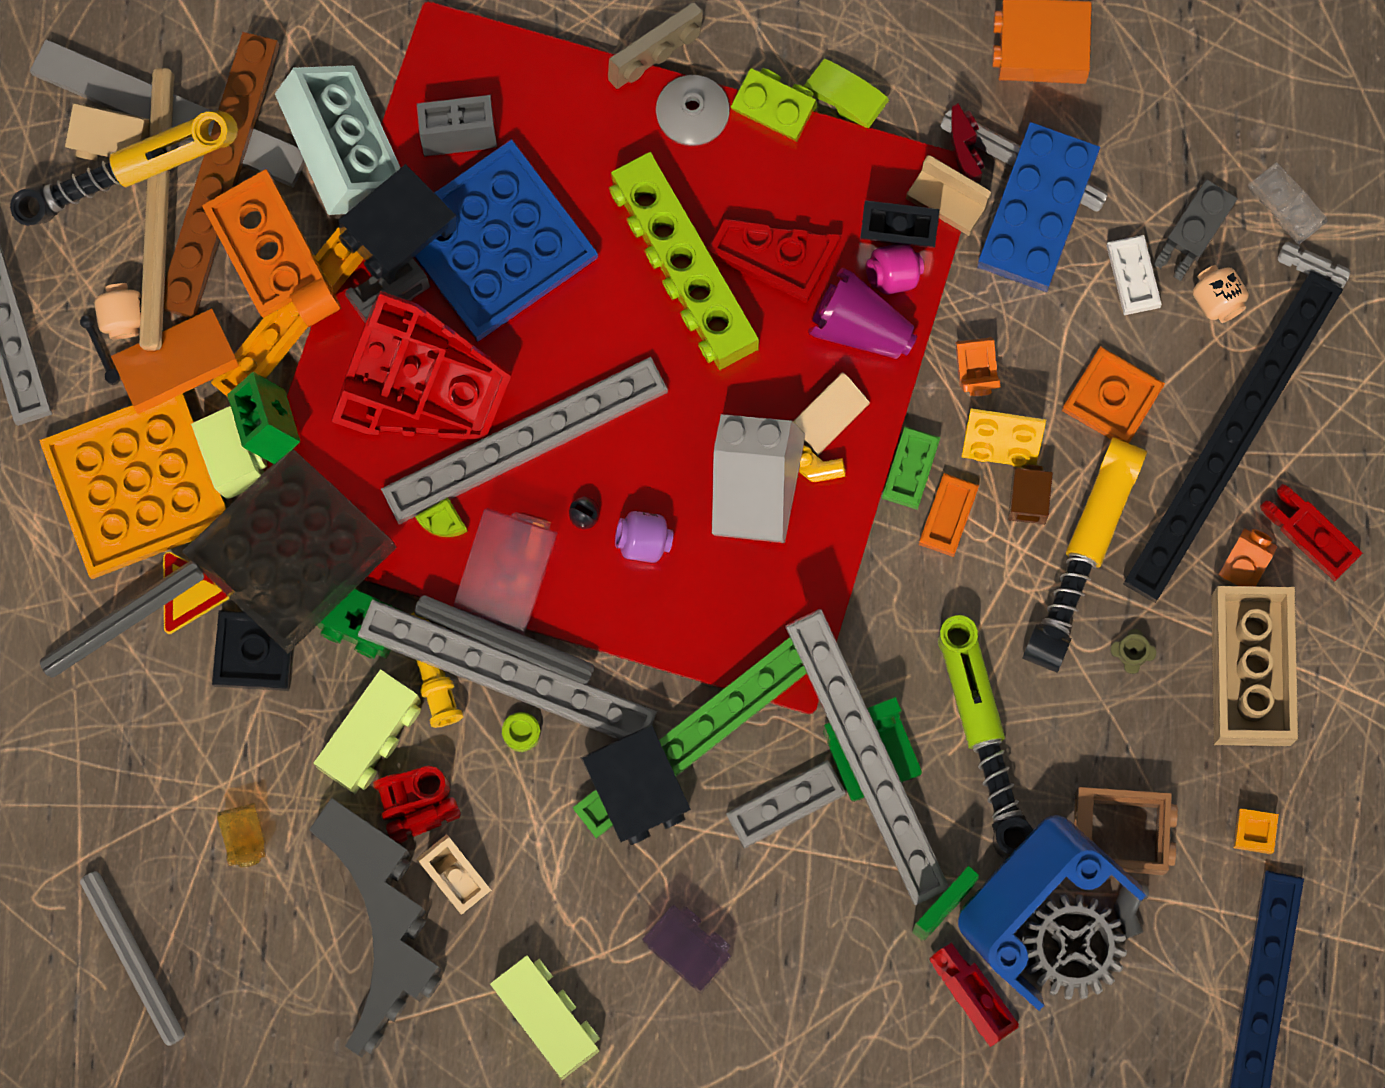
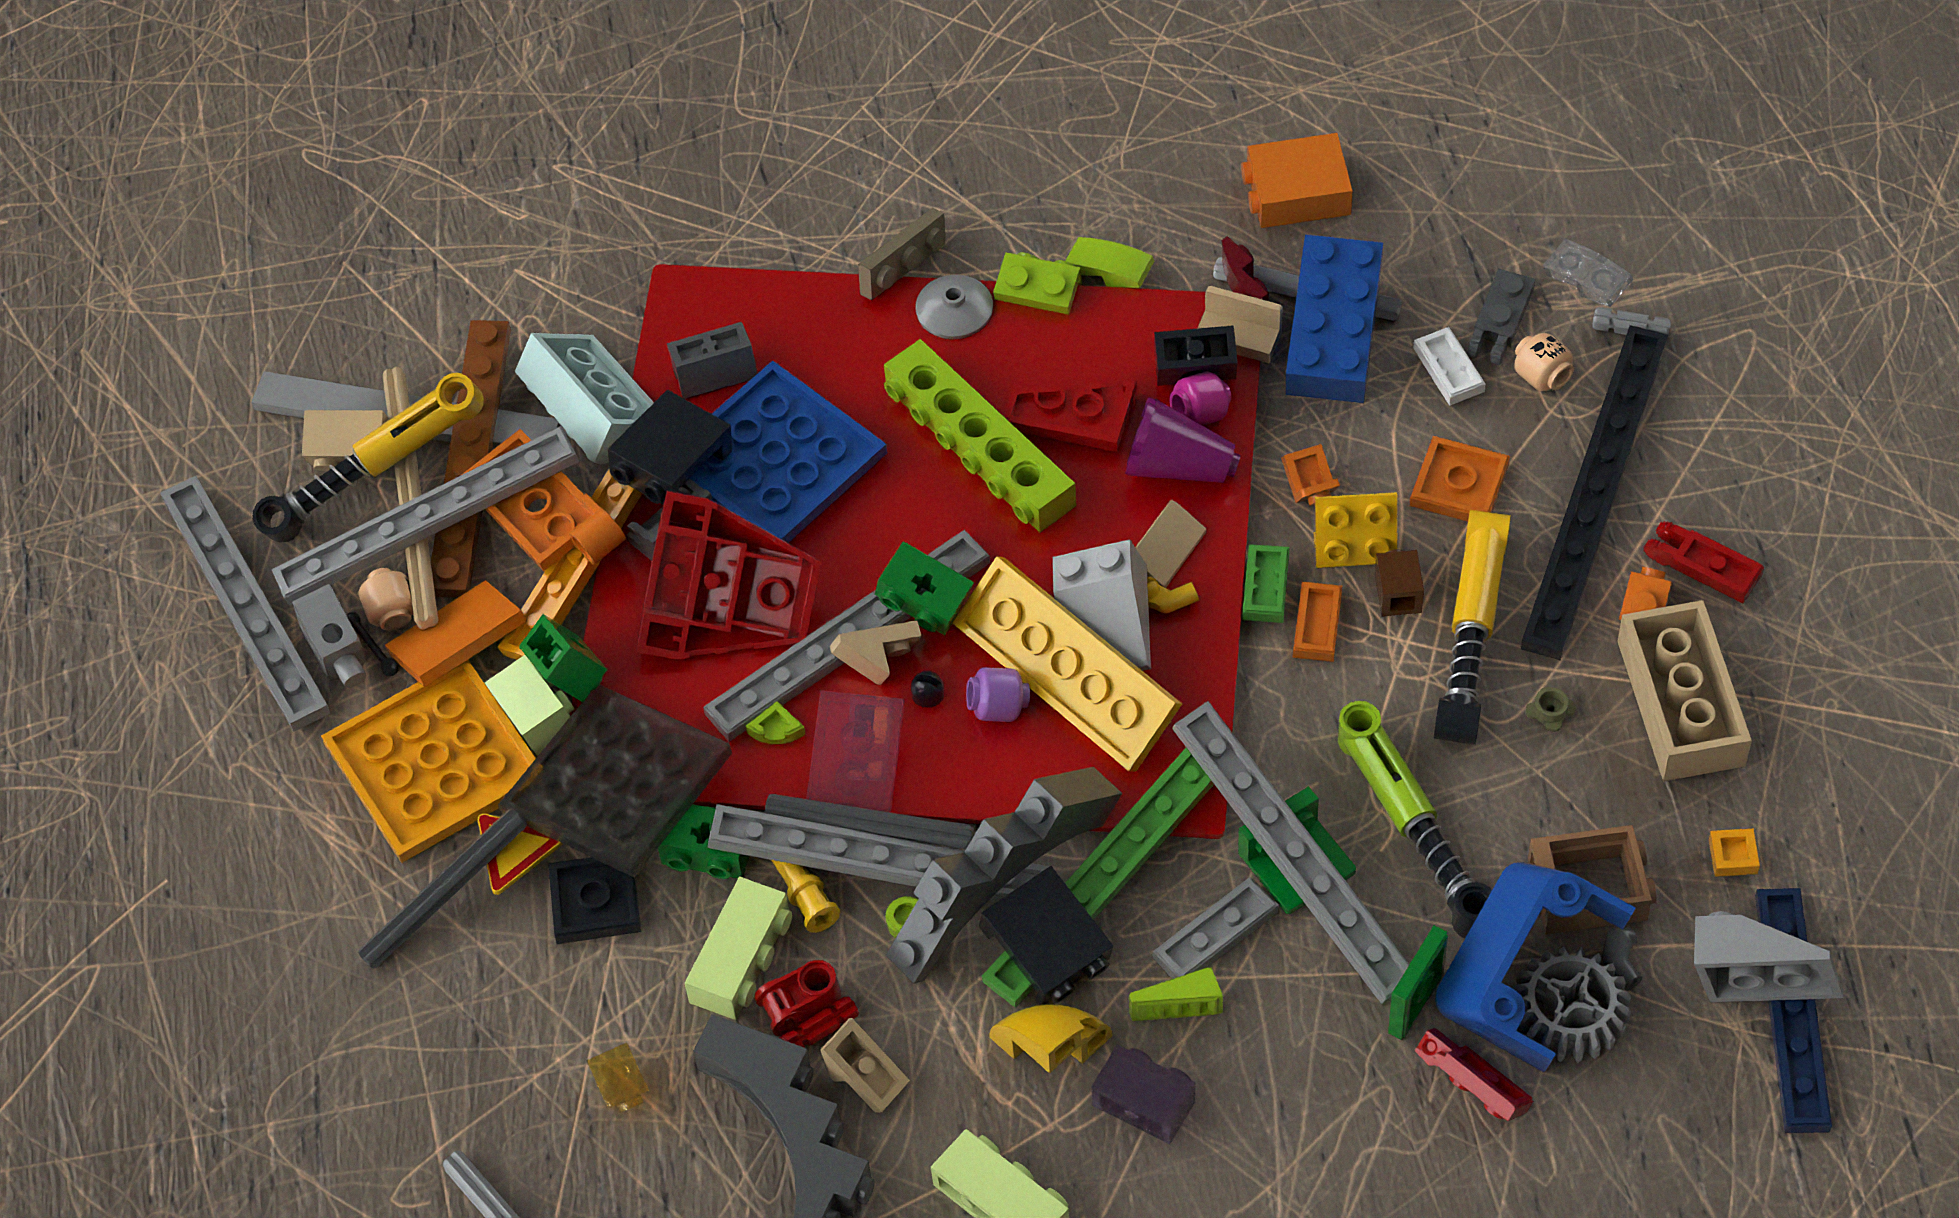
camera: 10 degrees left, 20 degrees down
none -> light grey tile [272,426,580,606]
none -> light grey torso [292,584,367,688]
none -> tan slope [830,620,921,685]
none -> green brick [874,541,974,636]
none -> dark grey arch [886,767,1122,983]
none -> yellow plate [953,556,1182,772]
none -> yellow brick [989,1005,1113,1074]
none -> lime slope [1129,967,1223,1021]
none -> light grey slope [1694,911,1843,1003]

